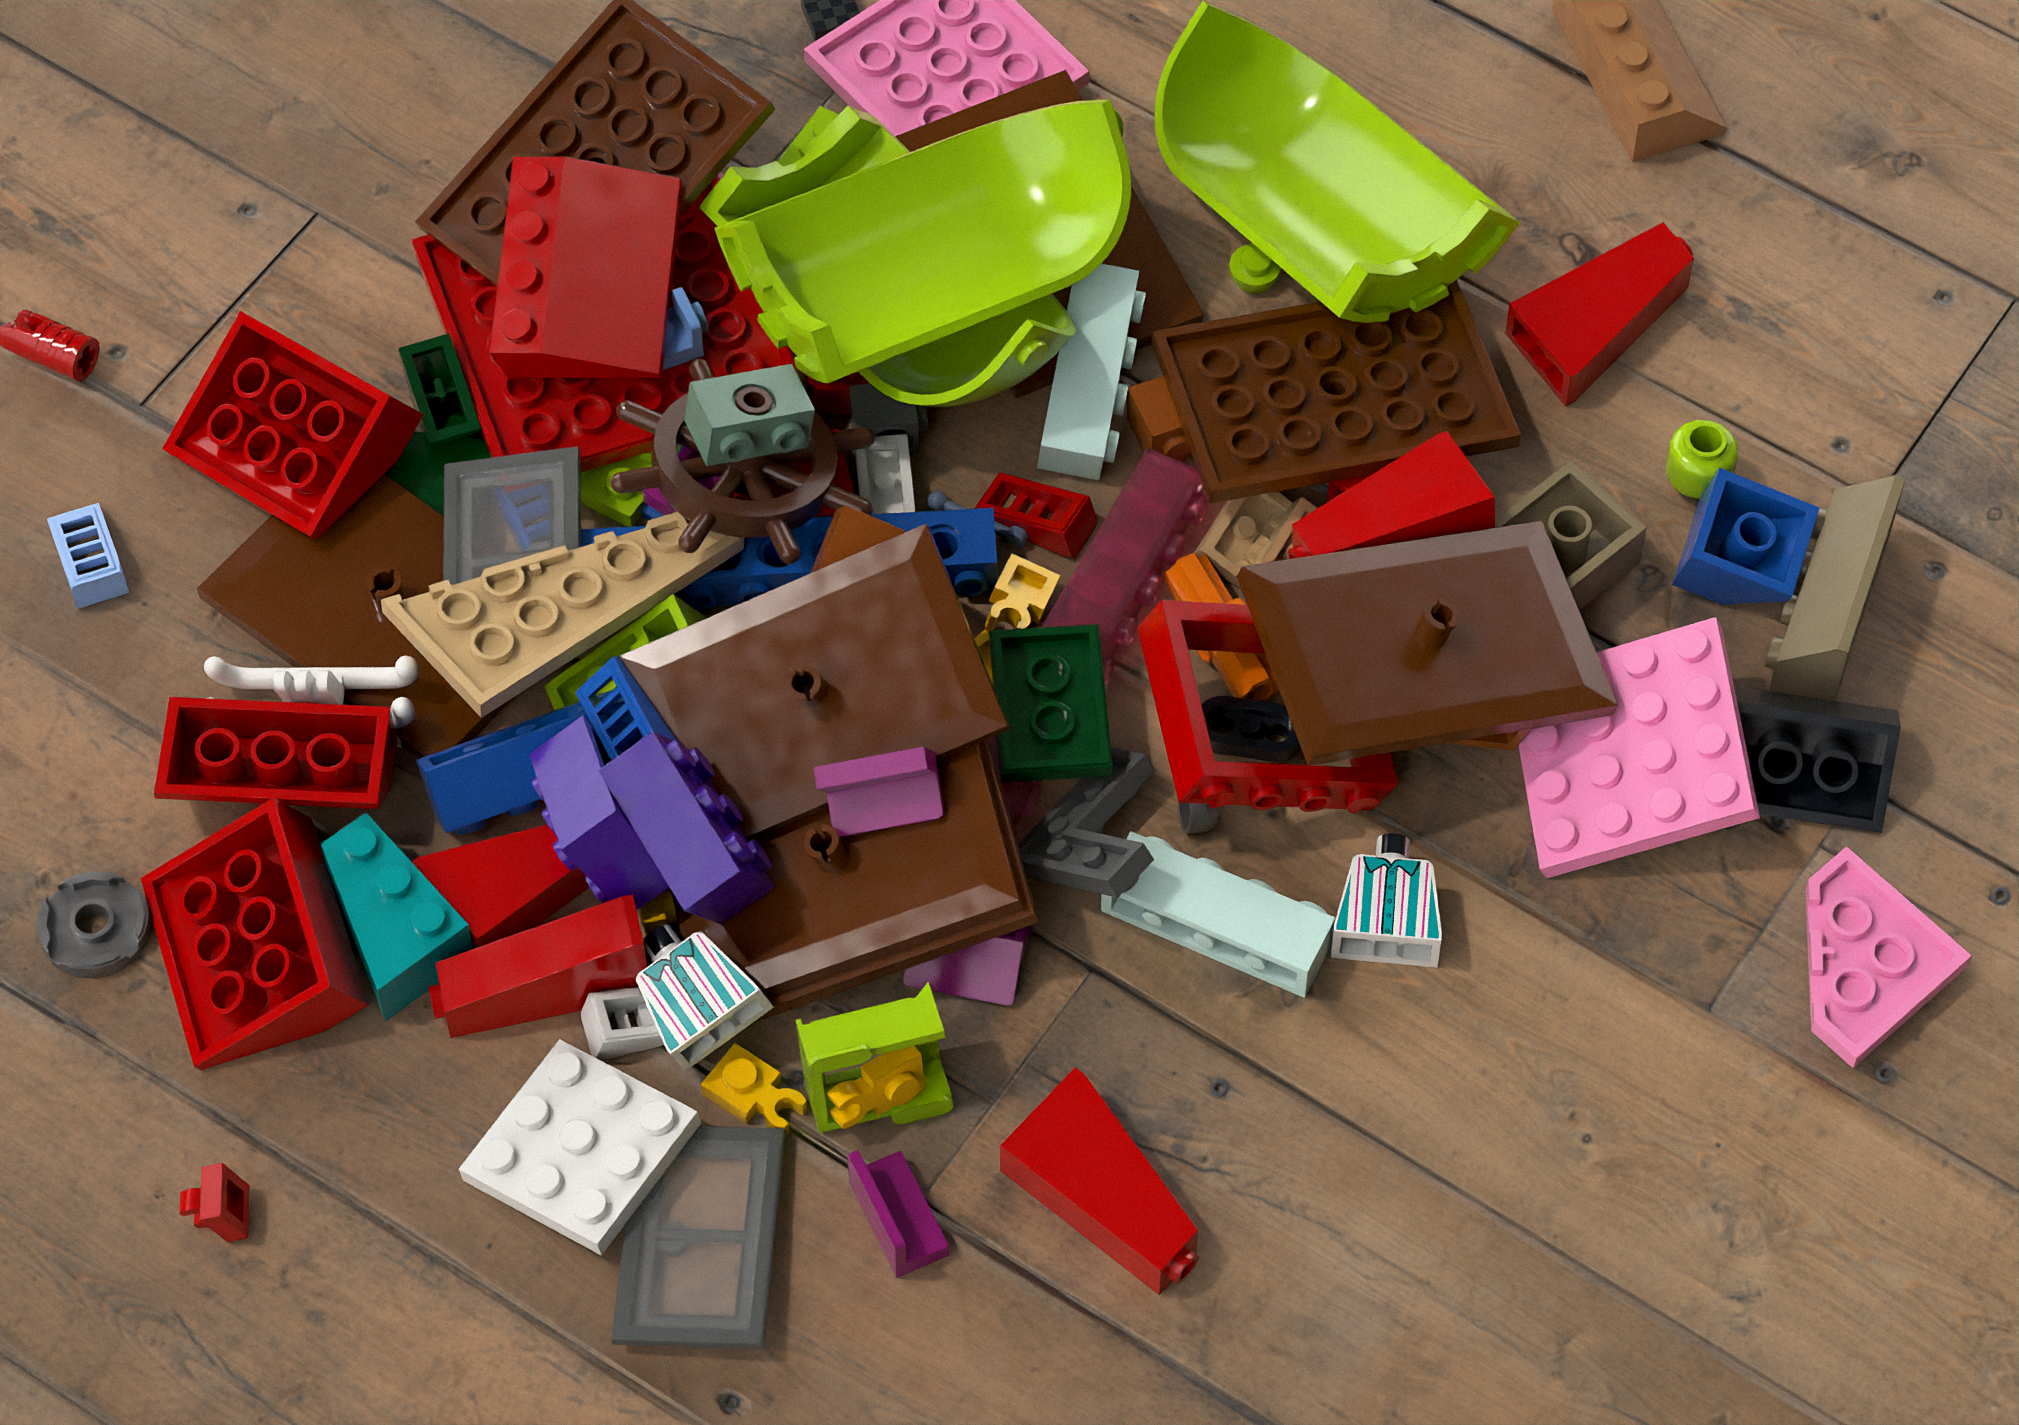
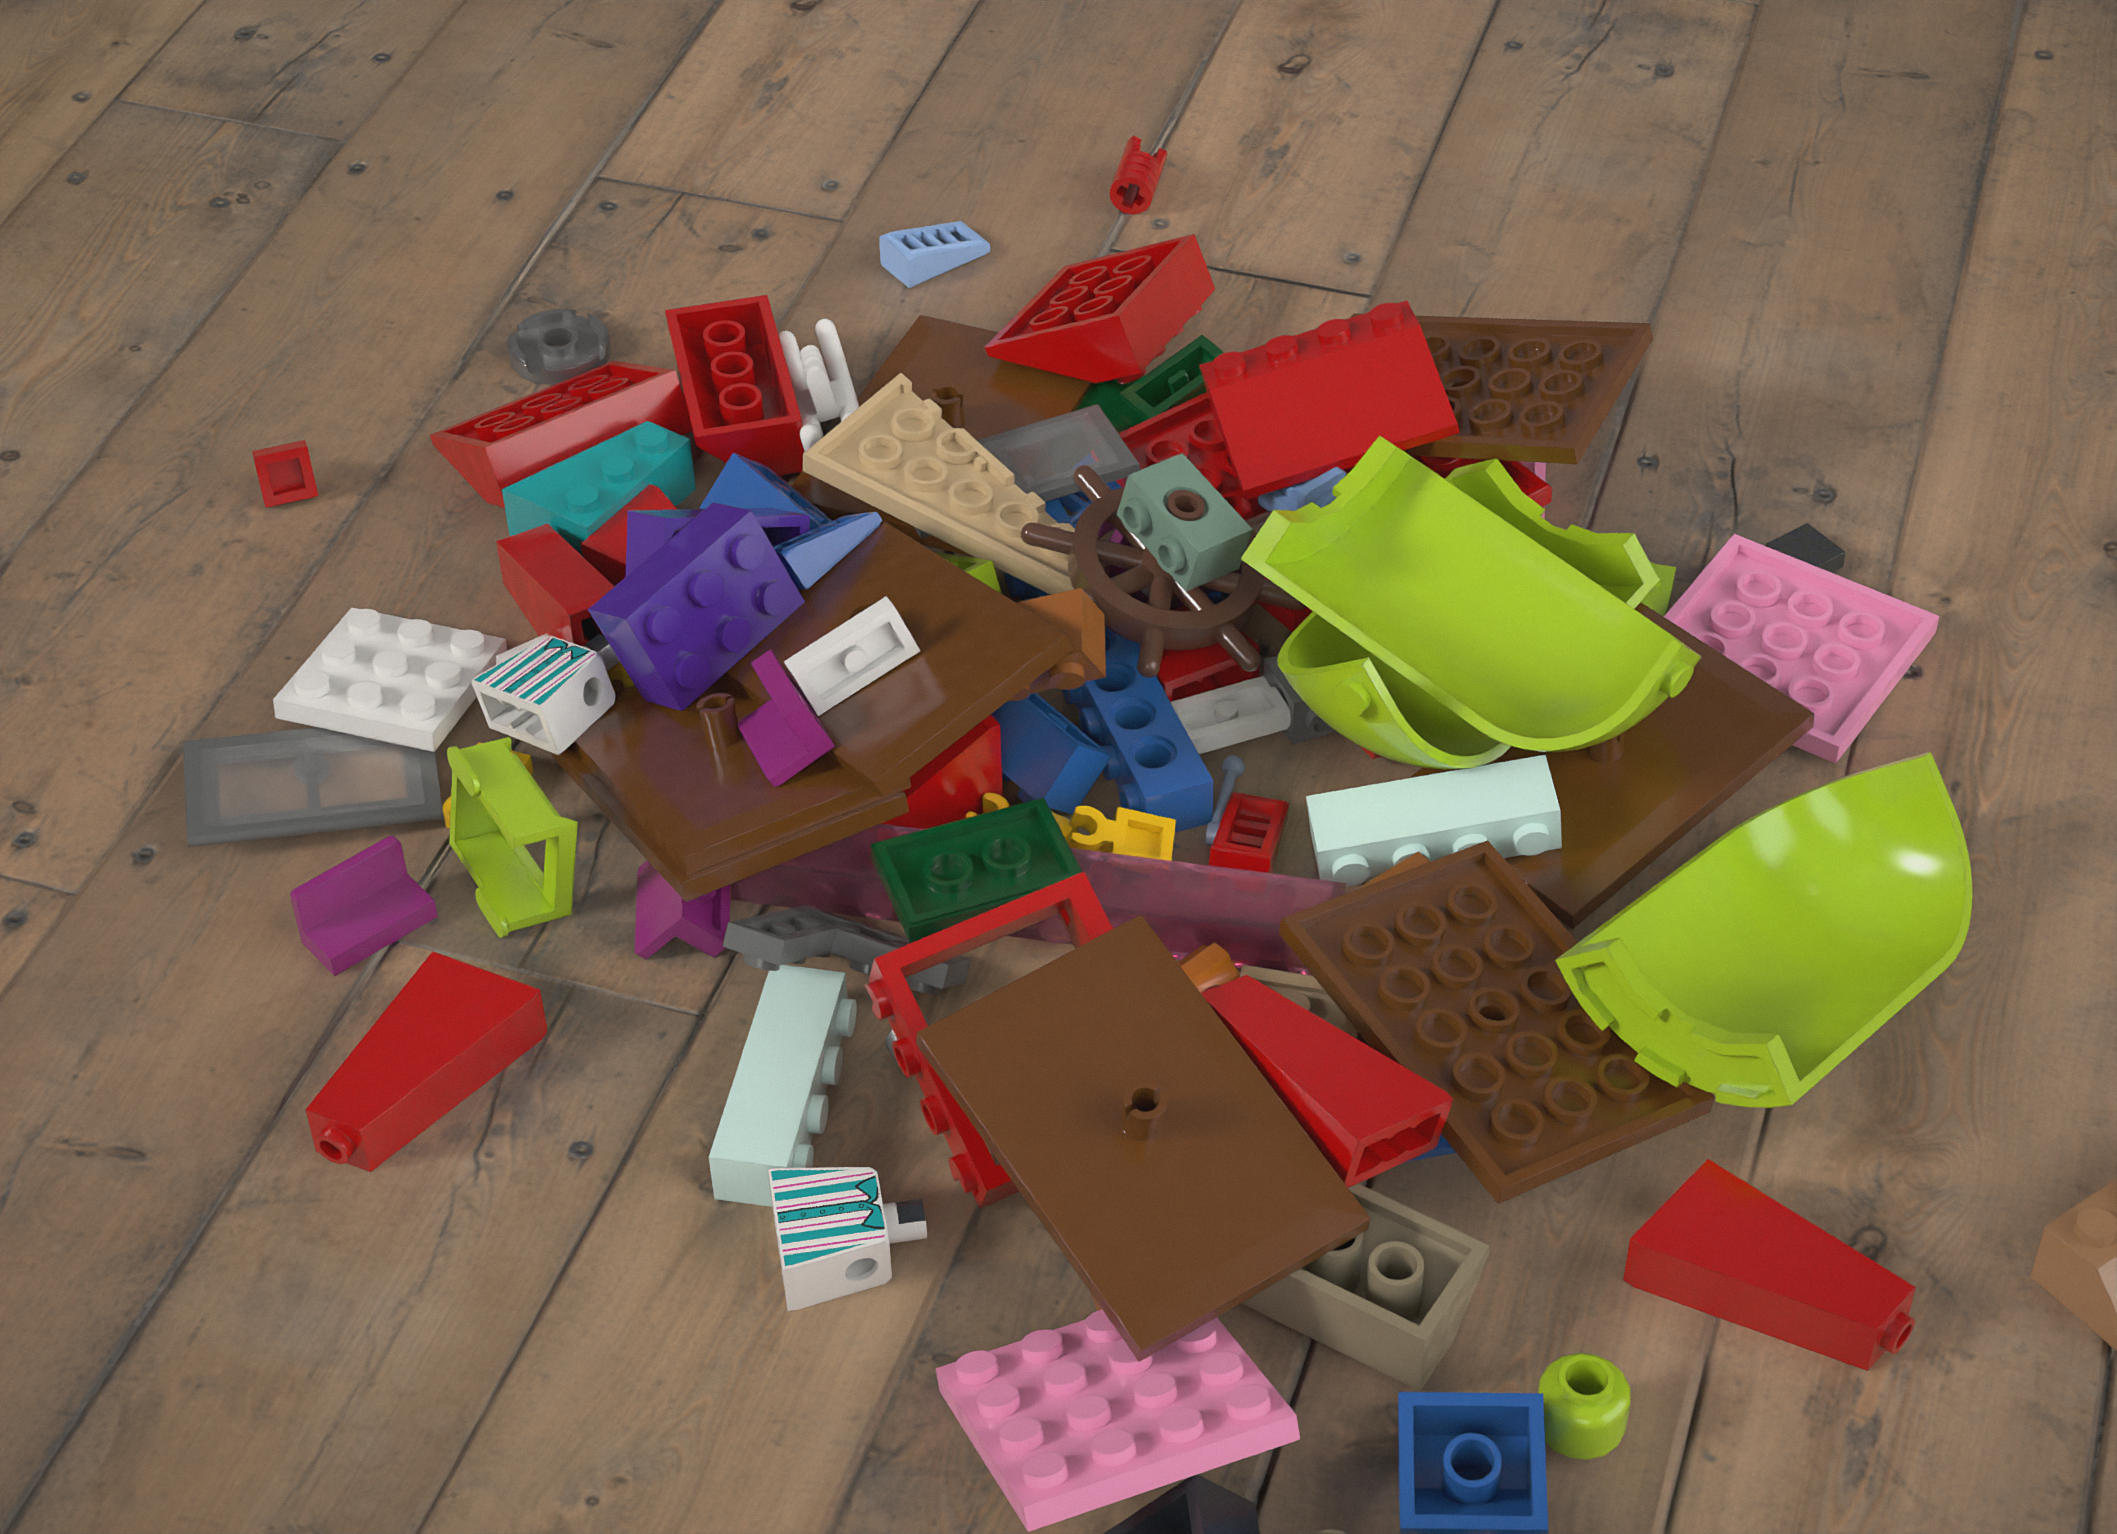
camera: 75 degrees right, 15 degrees down
yellow plate [827,1046,925,1129] -> none
none -> white plate [784,596,920,716]

